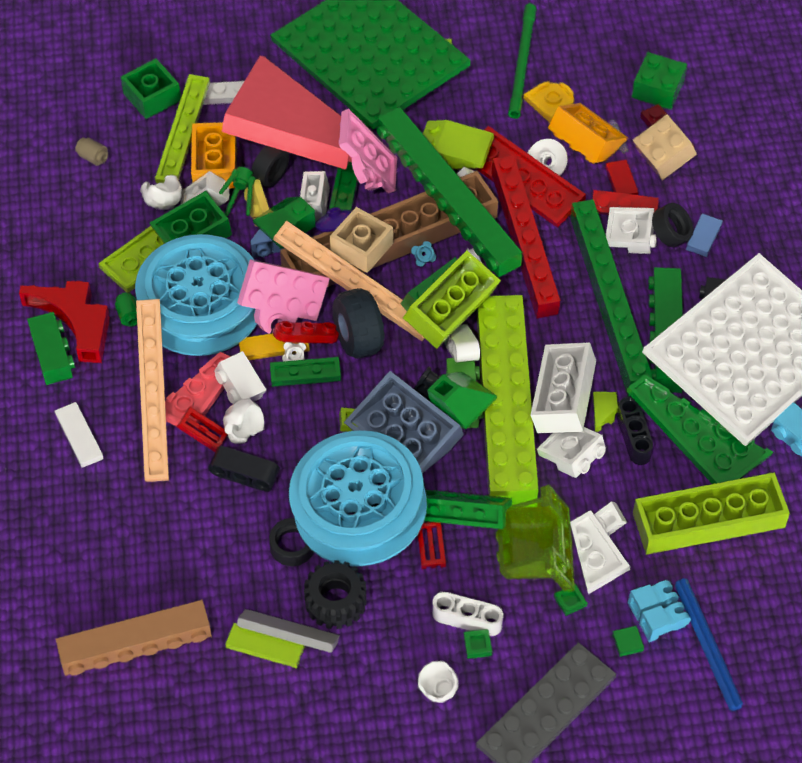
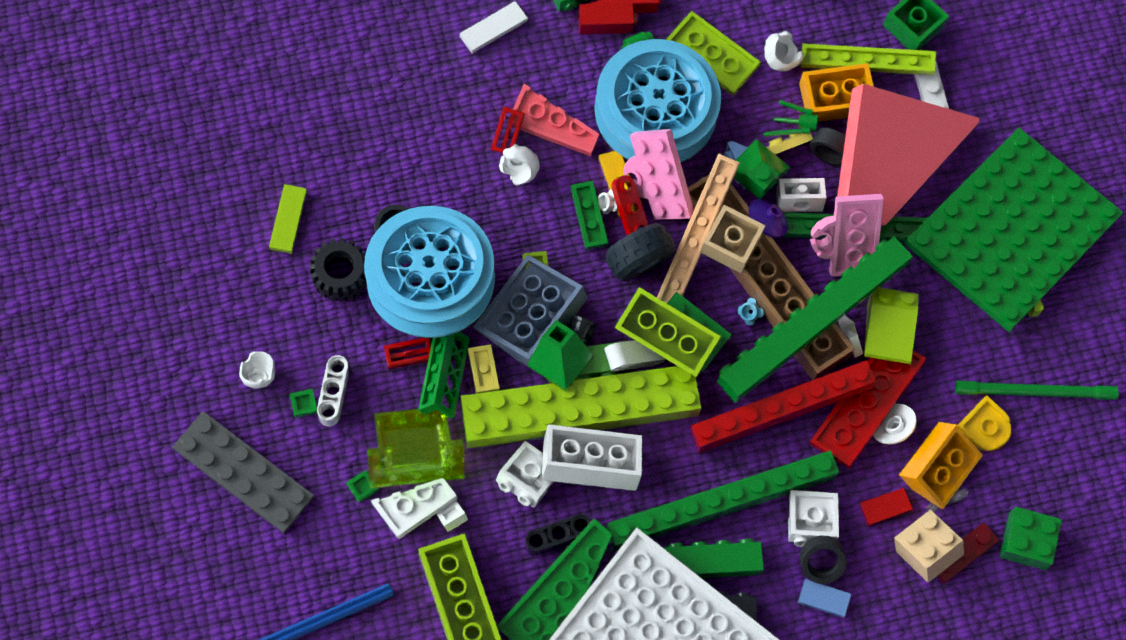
camera: 75 degrees right, 15 degrees up
medium nougat brick [56,600,212,676] -> none
light nougat tile [136,299,169,482] -> none
green slope [149,191,232,244] -> none
white slope [181,171,229,206] -> none
black beam [208,446,281,492] -> none
white brick [214,351,266,404] -> none
light grey tile [237,609,340,653] -> none
red plate [593,190,659,215] -> none
lime slope [593,392,618,432] -> none
green tile [612,626,644,657] -> none
medium azure legs [628,580,691,642] -> none
none -> light yellow plate [468,344,499,394]

